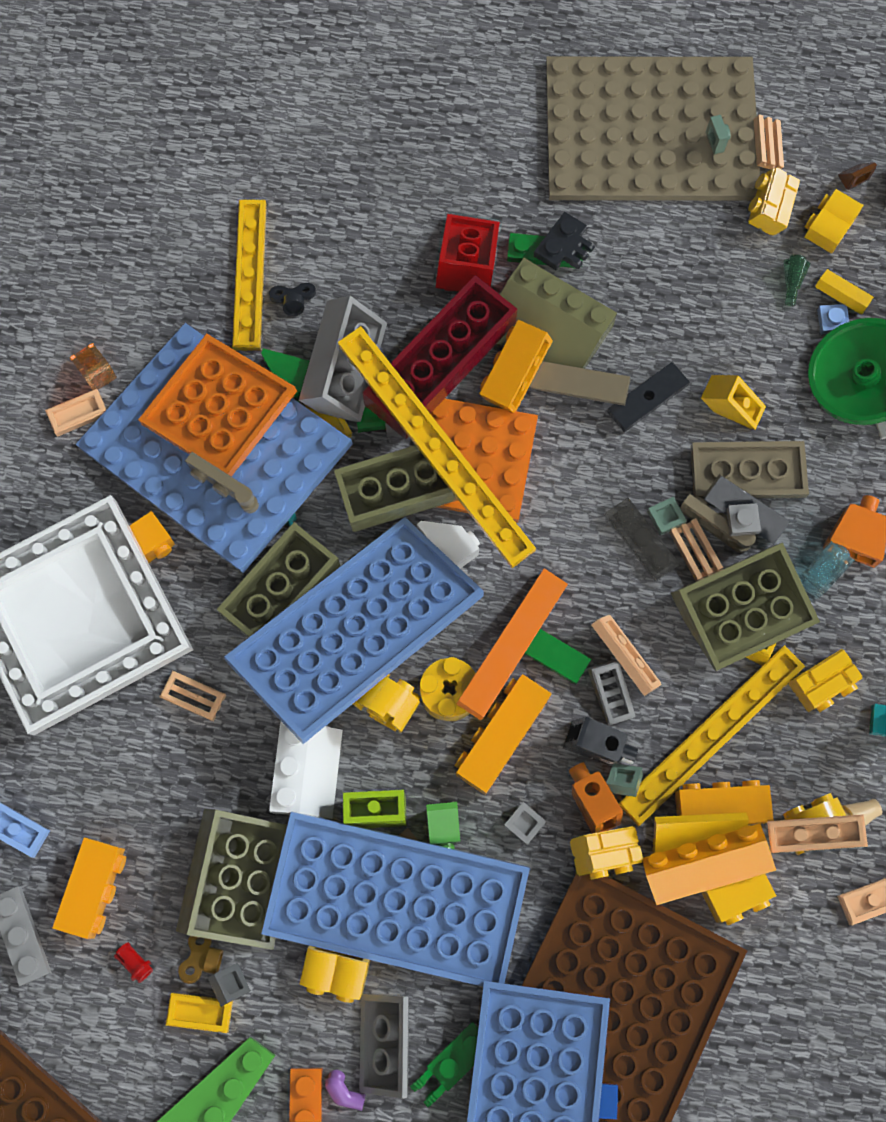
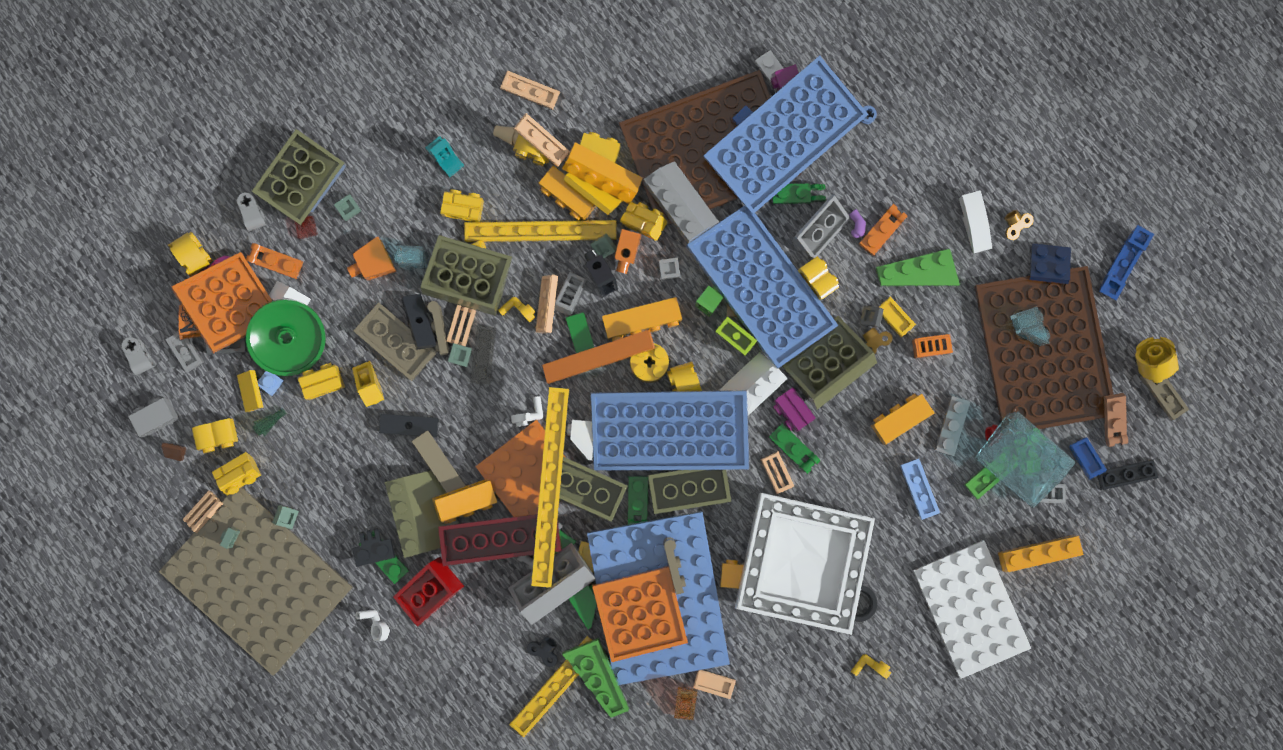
camera: 145 degrees left, 10 degrees up
red pin [114,942,153,983] -> none
light grey plate [726,503,761,536] -> none
none -> sand green plate [272,505,299,529]
none -> yellow brick [298,363,345,400]
none -> white plate [356,610,390,642]
none -> yellow plate [498,297,535,322]
none -> white plate [511,396,543,427]
none -> bright green wing [562,638,629,718]
none -> green plate [628,477,648,525]
none -> light grey slope [644,161,719,244]
none -> green plate [769,423,821,474]
none -> magenta brick [773,387,815,432]
none -> orange slope [912,334,953,359]

